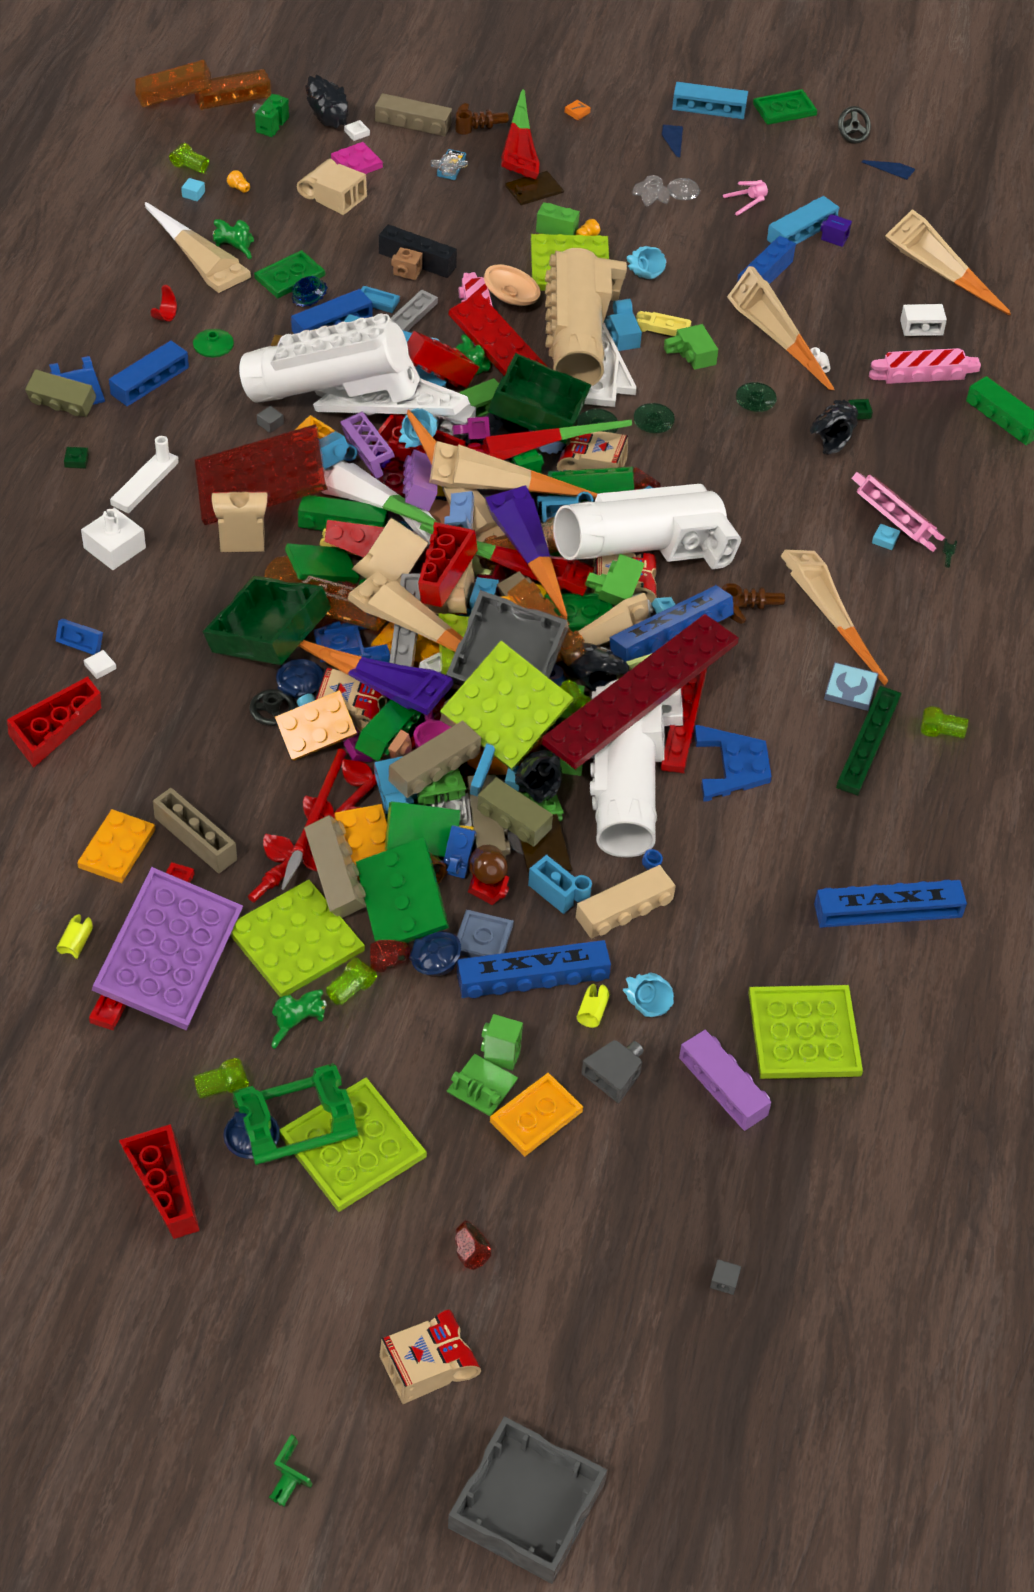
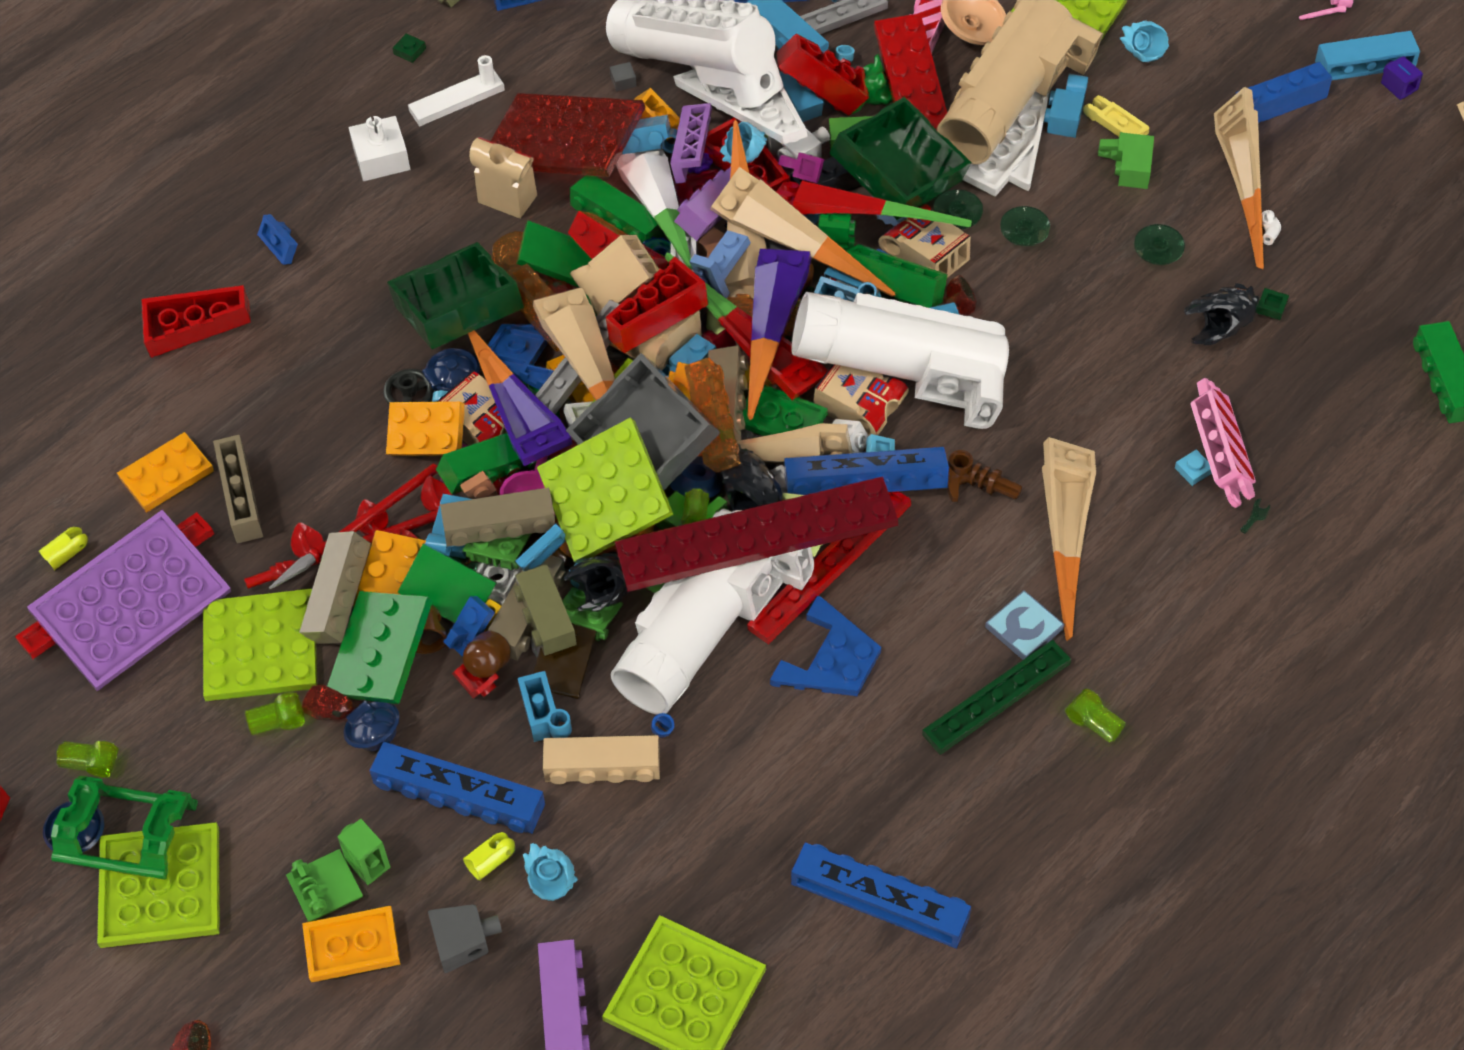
camera: 35 degrees right, 5 degrees up
white tile [84,650,116,679] -> none
green animal [271,990,326,1049] -> none
sand blue tile [457,909,514,958] -> none
bright green hinge [585,554,645,606] -> none
bright pink hinge [869,348,981,384] -> none
white brick [900,304,947,336] -> none

